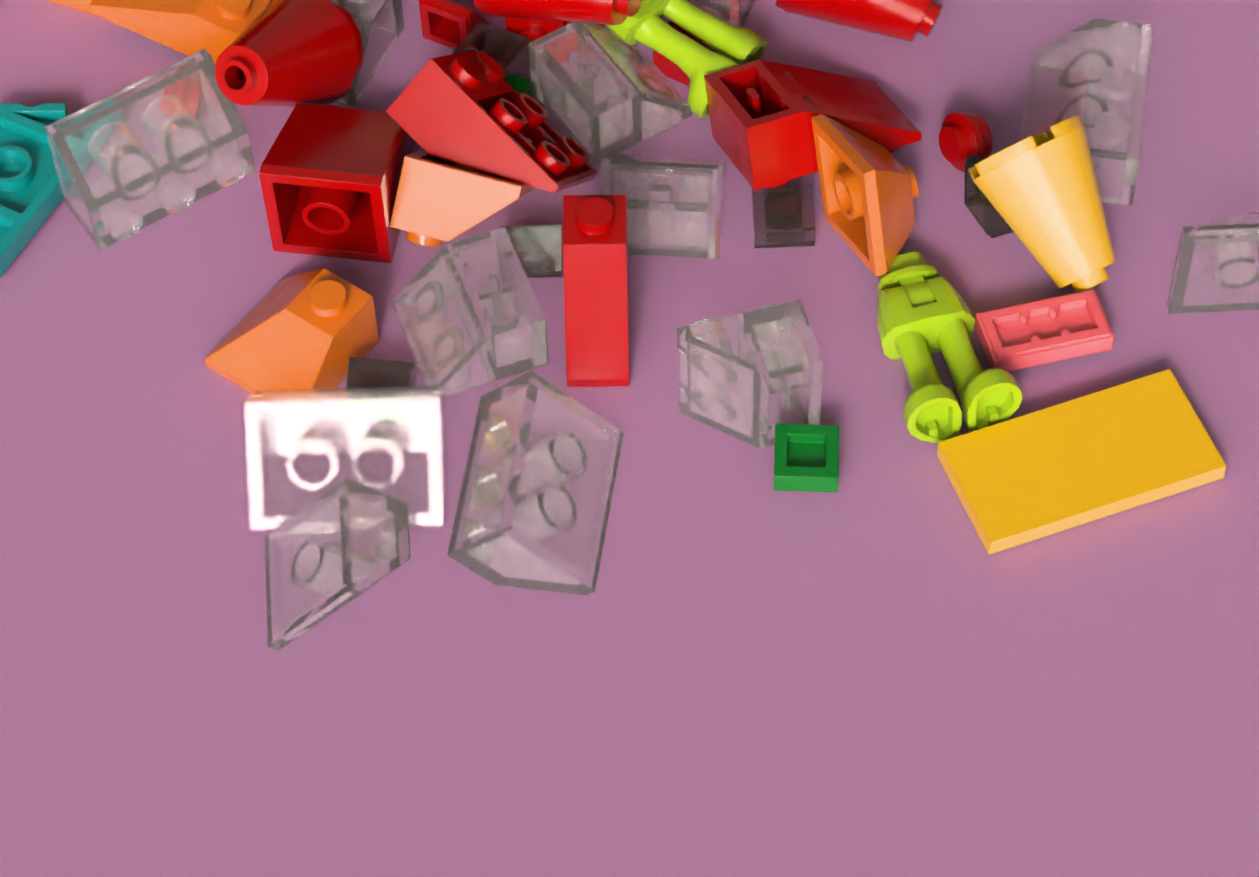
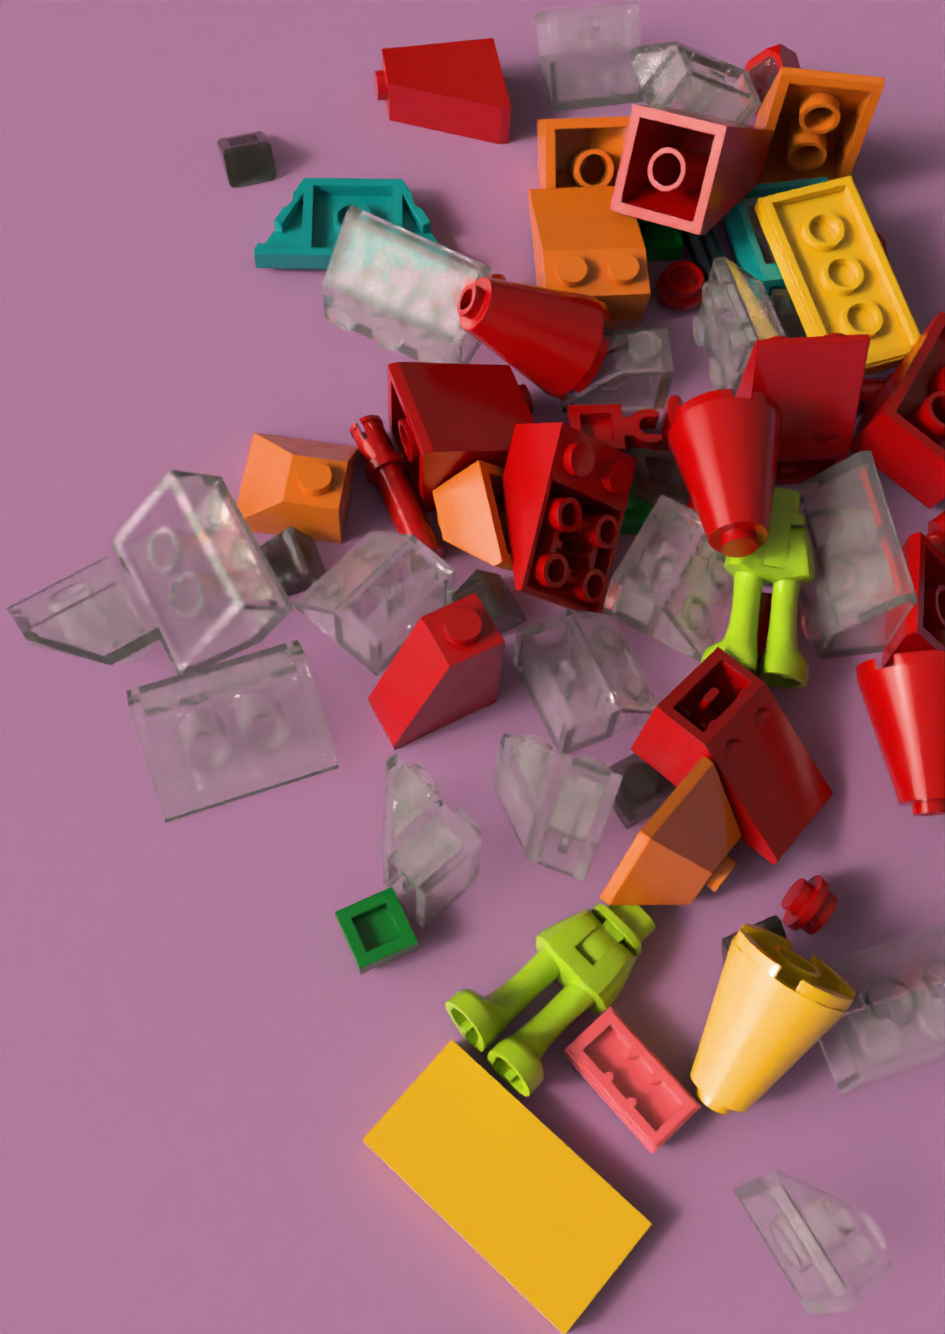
camera: 55 degrees right, 10 degrees up
none -> red pin [350,415,444,568]
none -> clear slope [493,732,623,881]
none -> red plate [566,404,662,454]

